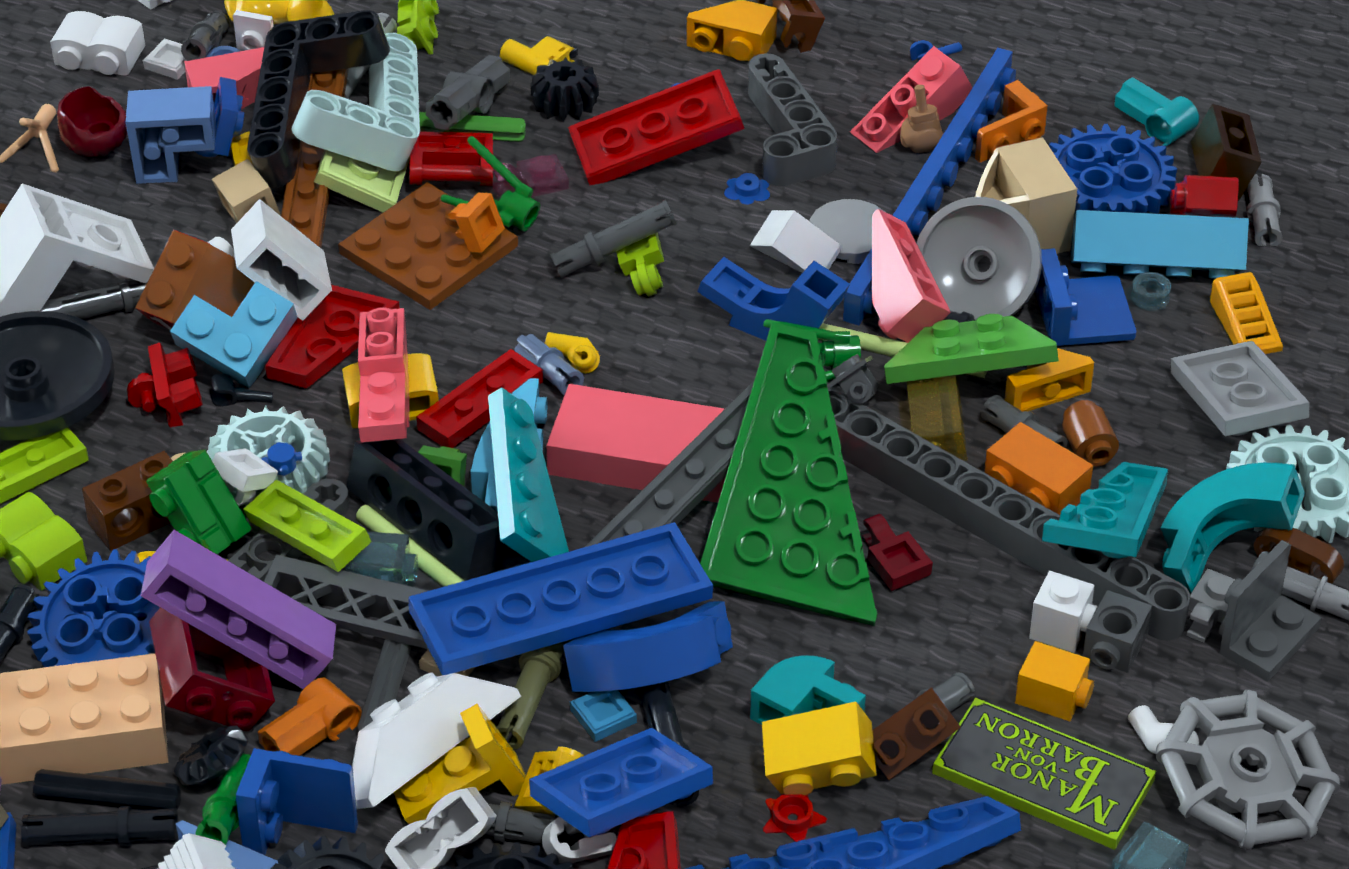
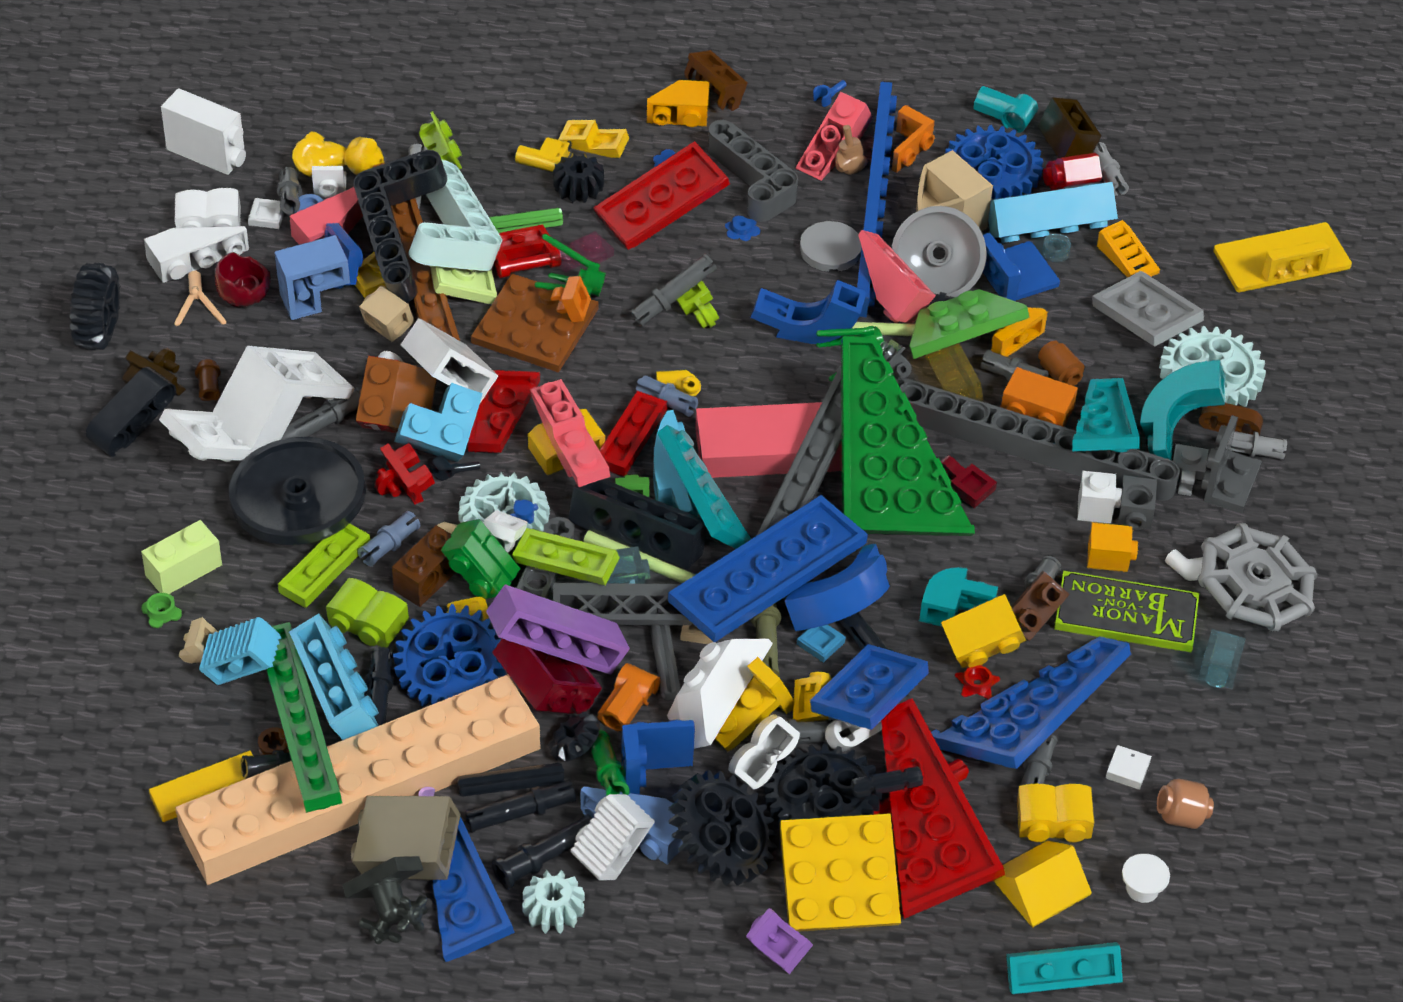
camera: 20 degrees left, 5 degrees up
dark grey piece [426,55,510,130] -> none
white slope [750,210,842,273] -> none
none -> white slope [144,226,249,283]
none -> sand blue pin [358,511,420,566]
none -> yellow slope [558,120,629,158]

